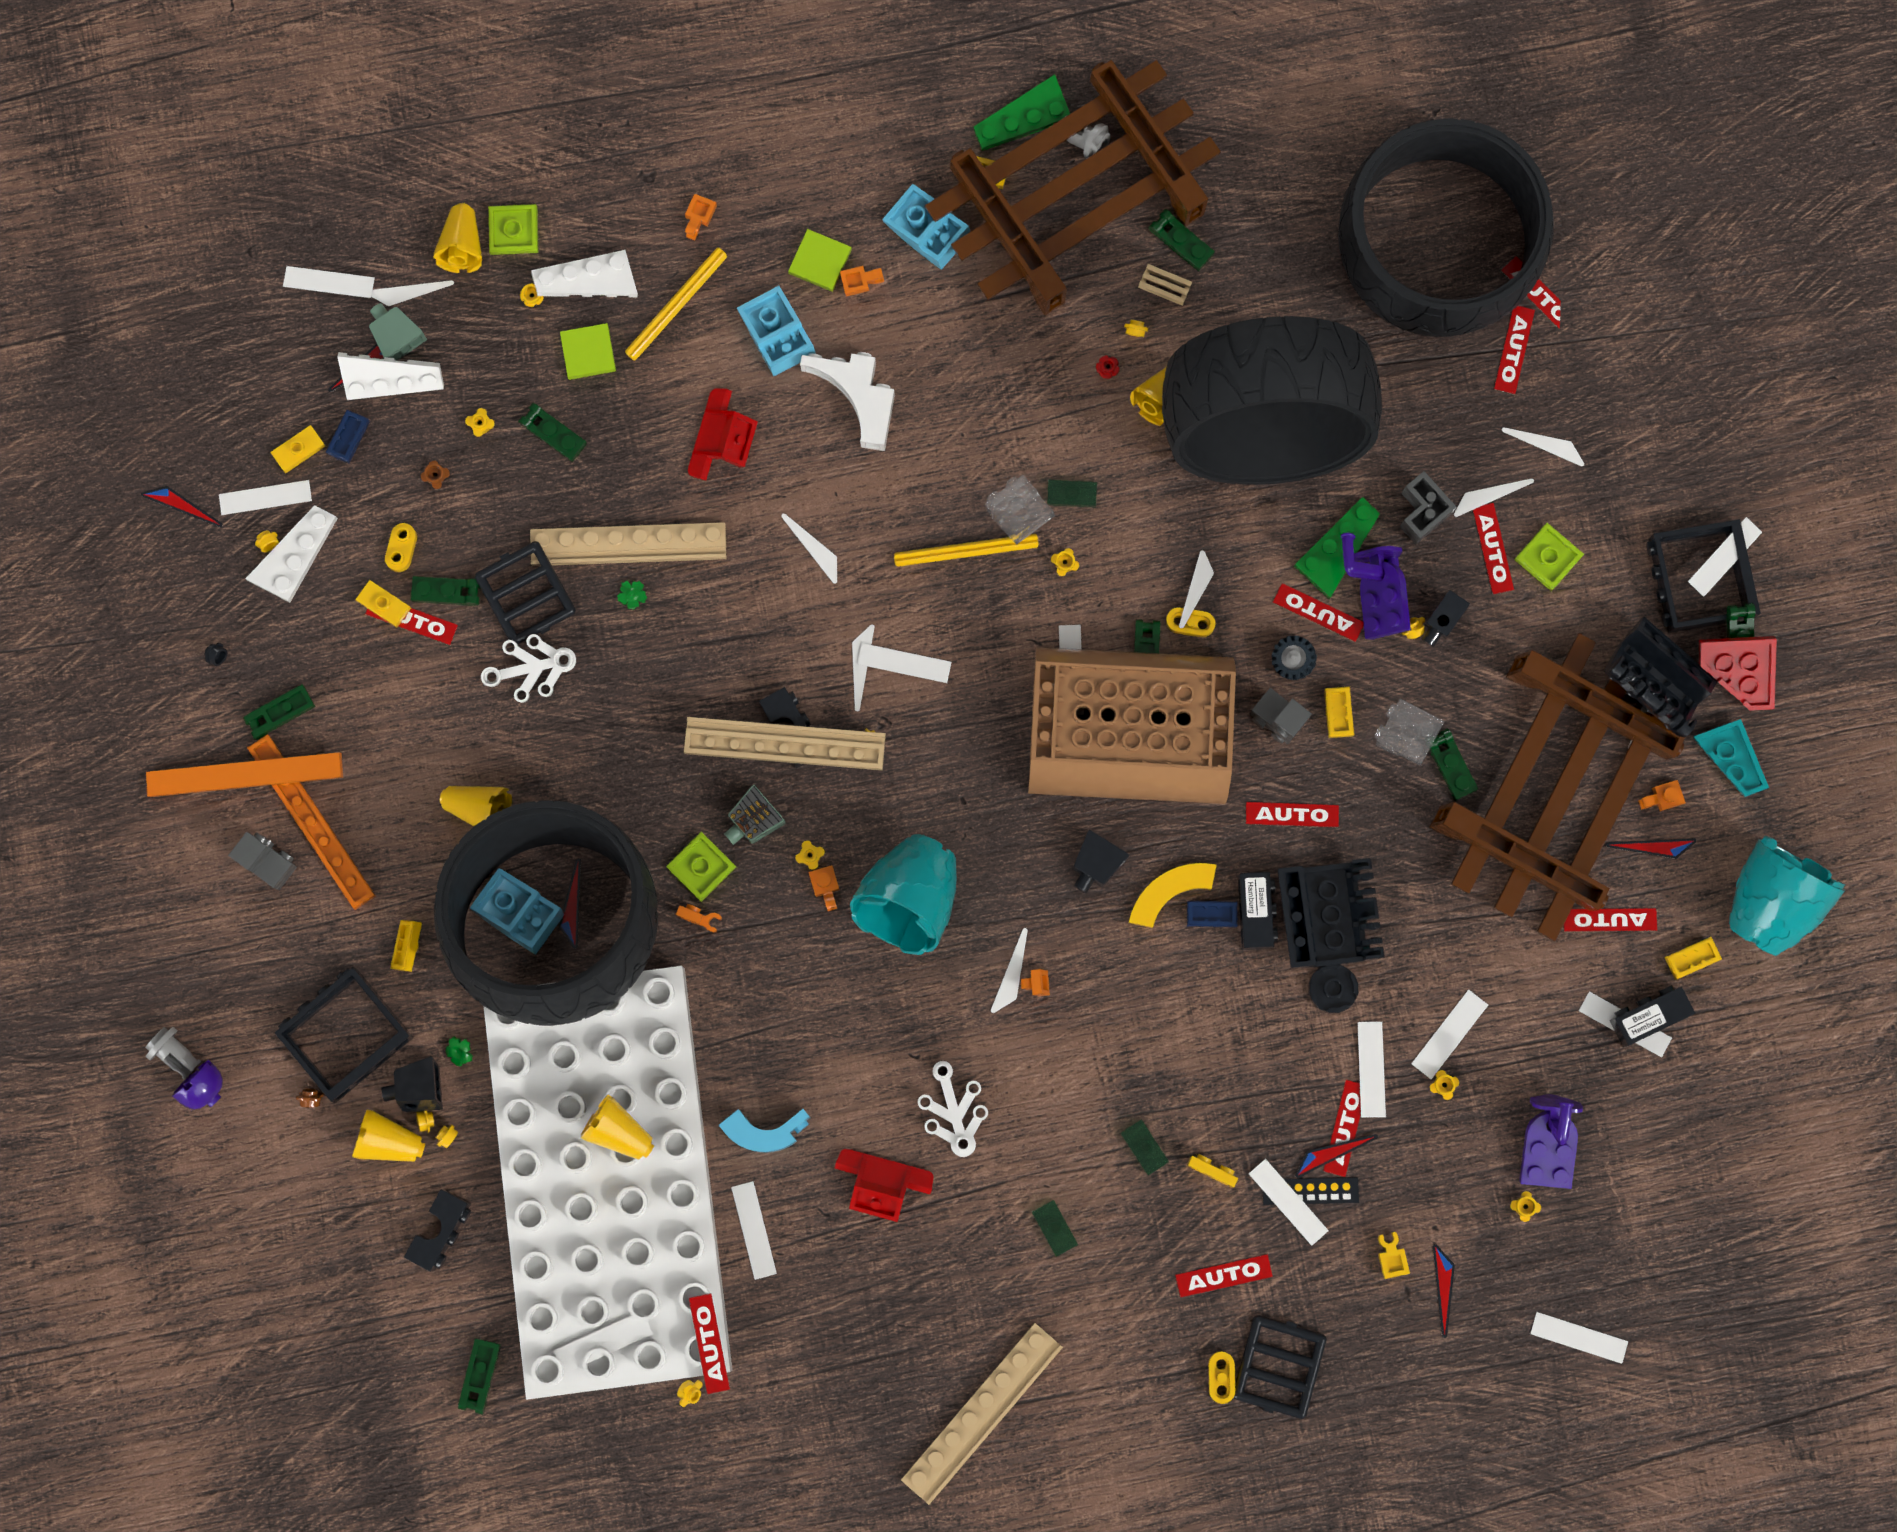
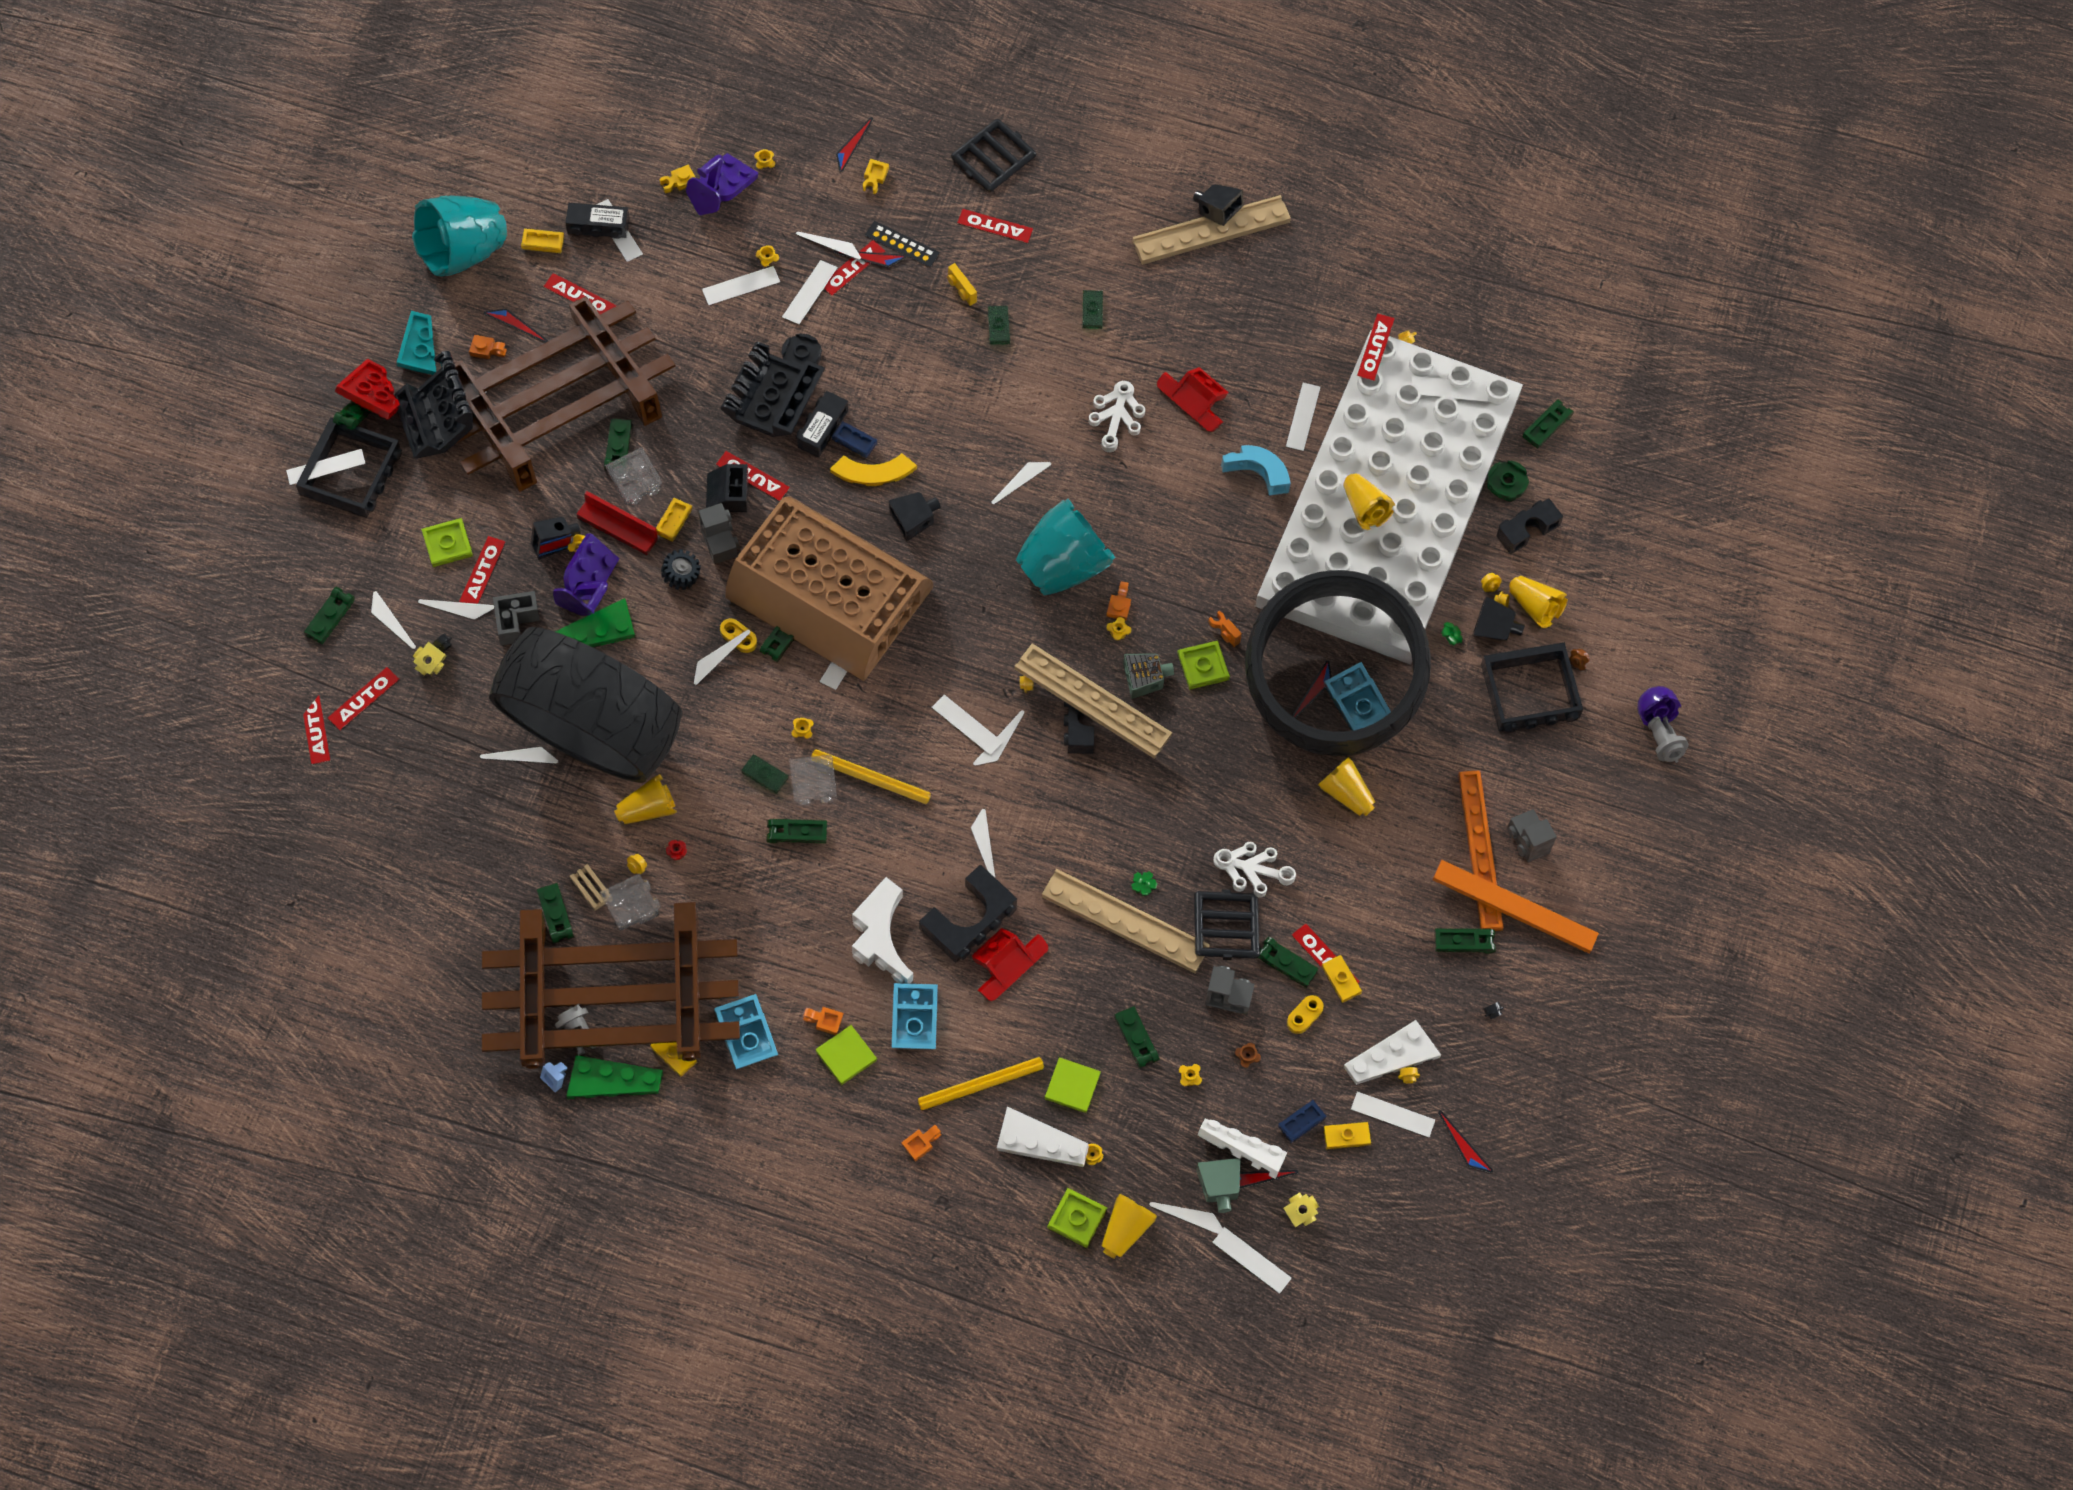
camera: 155 degrees left, 15 degrees down
yellow plate [391,920,422,972] -> none
orange tile [1021,969,1050,996] -> none
yellow plate [1208,1351,1235,1404] -> none
white sticker [1249,1159,1329,1245] -> none
red sticker [1273,583,1364,642] -> none
black tyre [1338,118,1554,337] -> none
white sticker [1531,1312,1628,1364] -> none
none -> dark green plate [304,587,355,645]
none -> light yellow brick [413,642,447,676]
none -> black plate [432,633,452,652]
none -> light blue tile [540,1062,567,1092]
none -> red panel [576,491,658,555]
none -> clear plate [600,873,661,931]
none -> yellow plate [659,164,696,193]
none -> black slope [706,464,749,512]
none -> dark green plate [766,819,827,844]
none -> white sticker [796,232,861,259]
none -> black arch [919,864,1017,963]
none -> black torso [1193,184,1244,226]
none -> dark grey brick [1205,966,1255,1015]
none -> light yellow brick [1283,1193,1319,1227]
none -> dark green plate [1487,460,1529,502]

